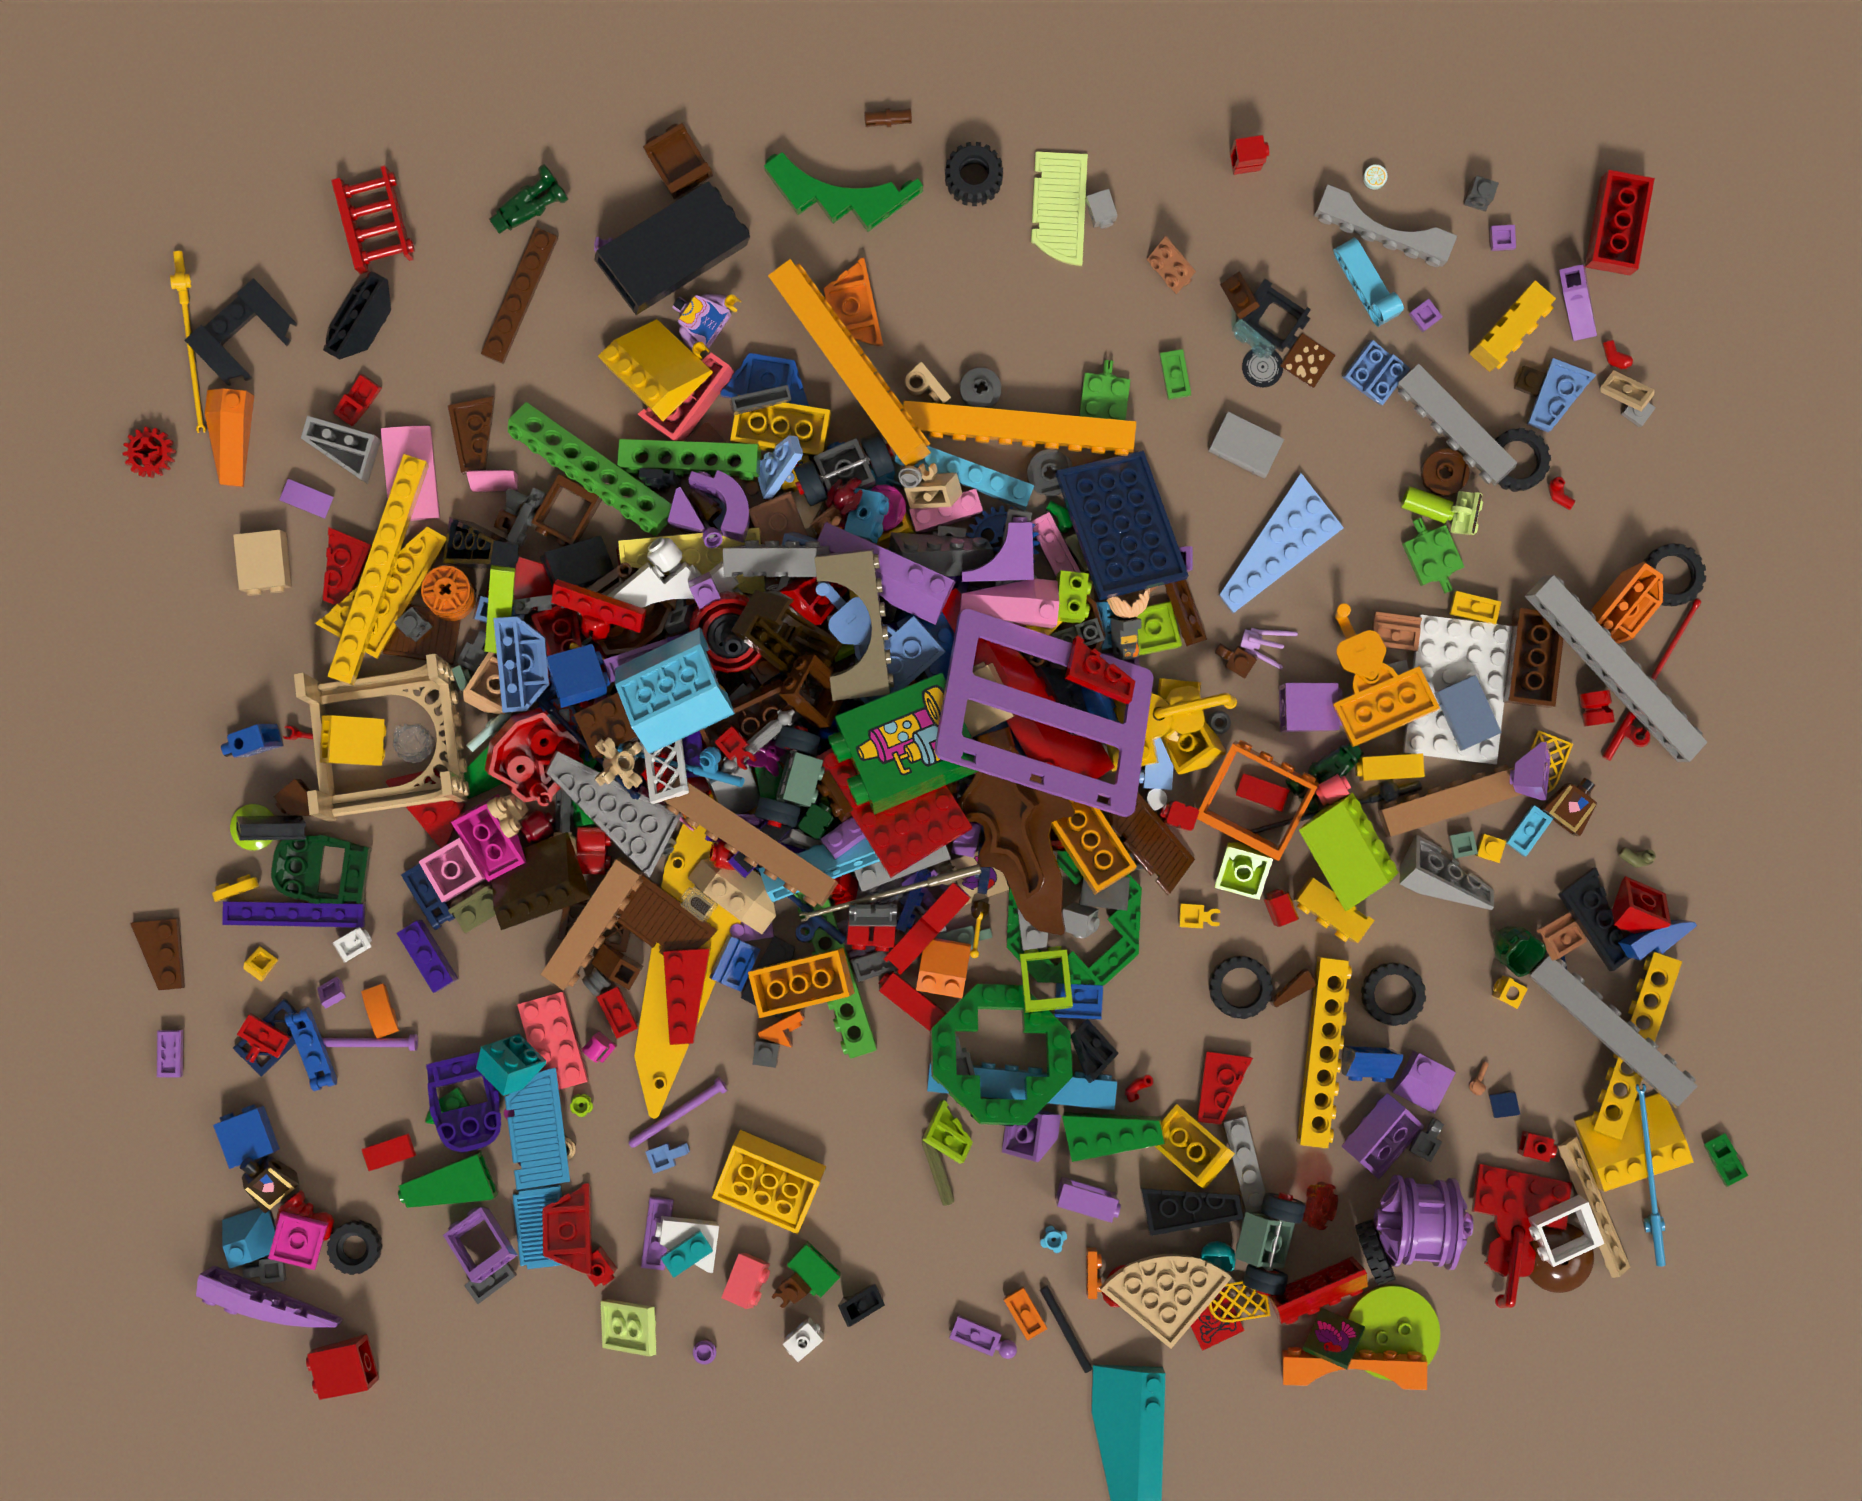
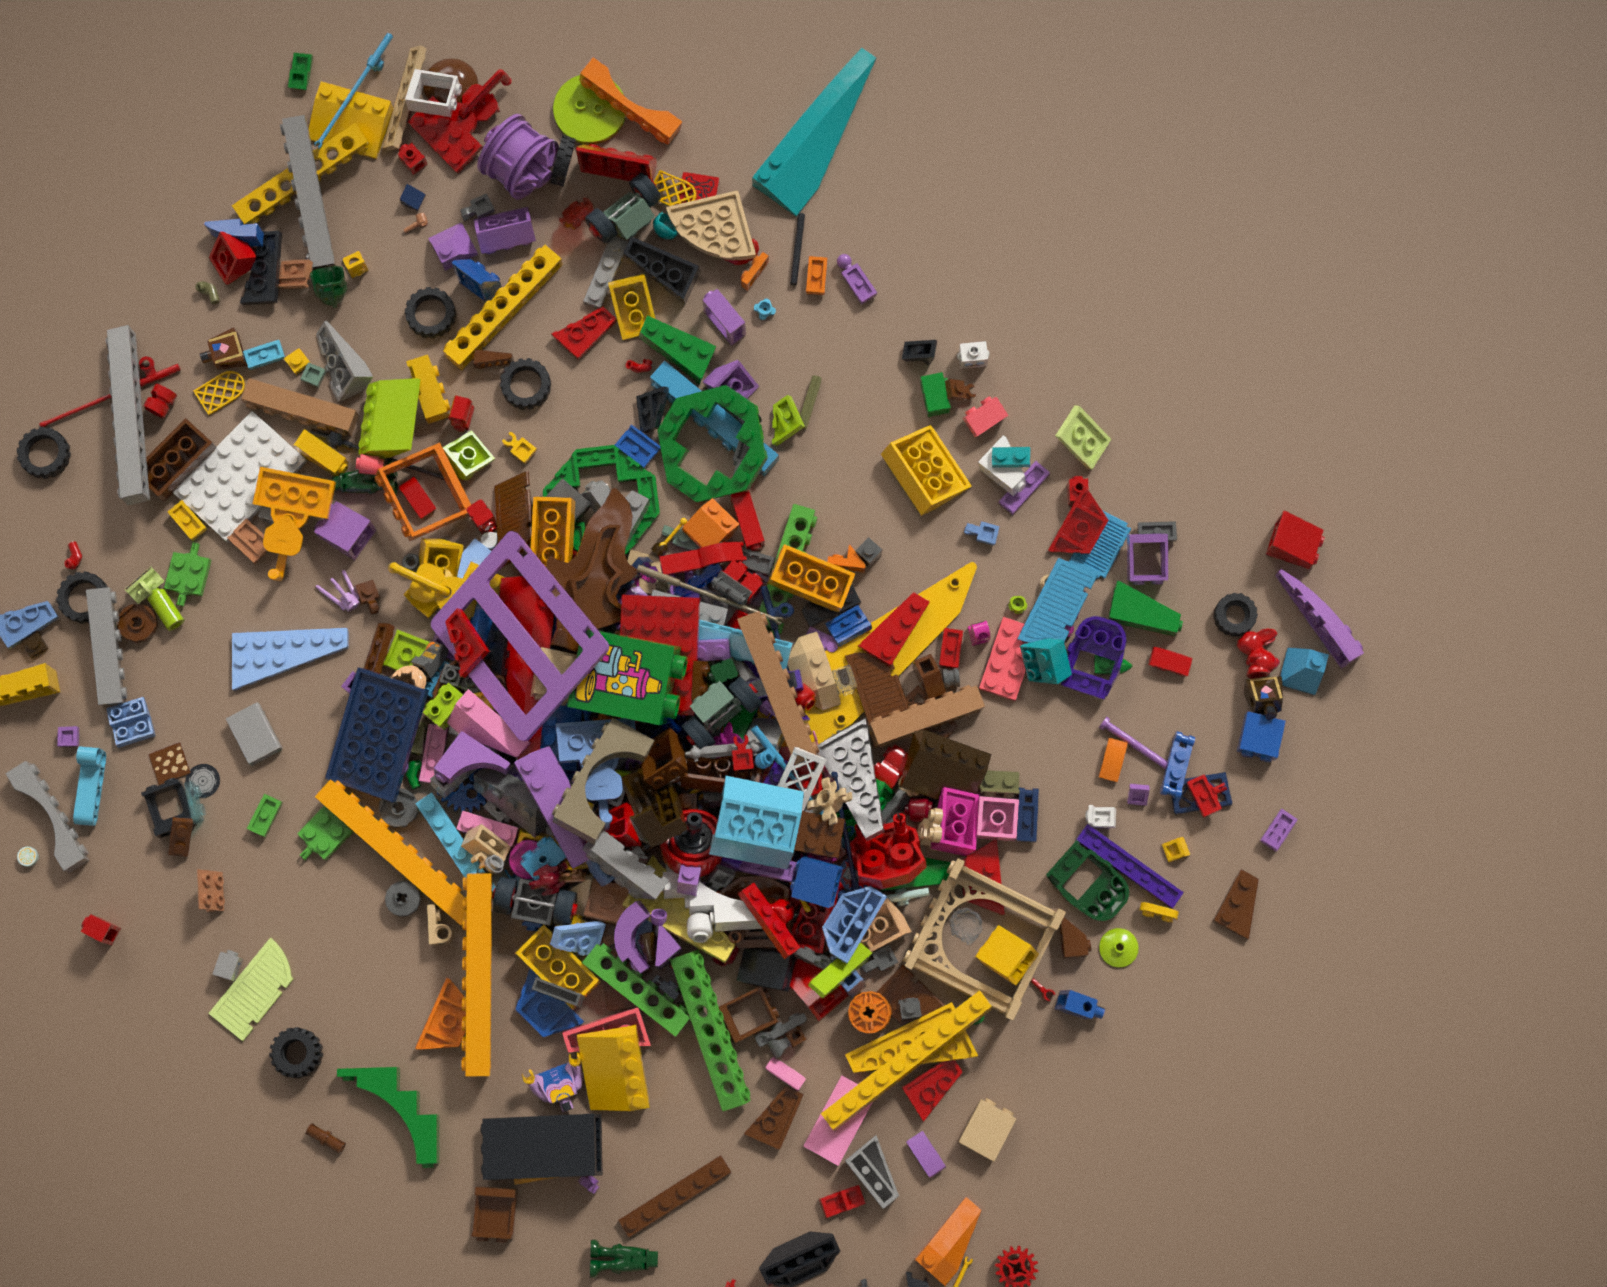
camera: 150 degrees left, 10 degrees down
black piece [236,816,306,841] -> none
dark grey plate [243,1258,286,1284] -> none
dark pink plate [268,1211,328,1270] -> none
dark purple brick [397,920,459,993] -> none
black wedge [443,517,519,568] -> none
sand green plate [452,665,473,691] -> none
medium lavender bar [628,1077,728,1148] -> none
medium lavender plate [693,1340,717,1364] -> none
lime window [1020,946,1073,1013] -> none
dark green tile [1303,1308,1365,1369] -> none
sand blue piece [1434,675,1502,751] -> none
medium lavender slope [1510,742,1551,801] -> none
orange wedge [1591,562,1663,643] -> none

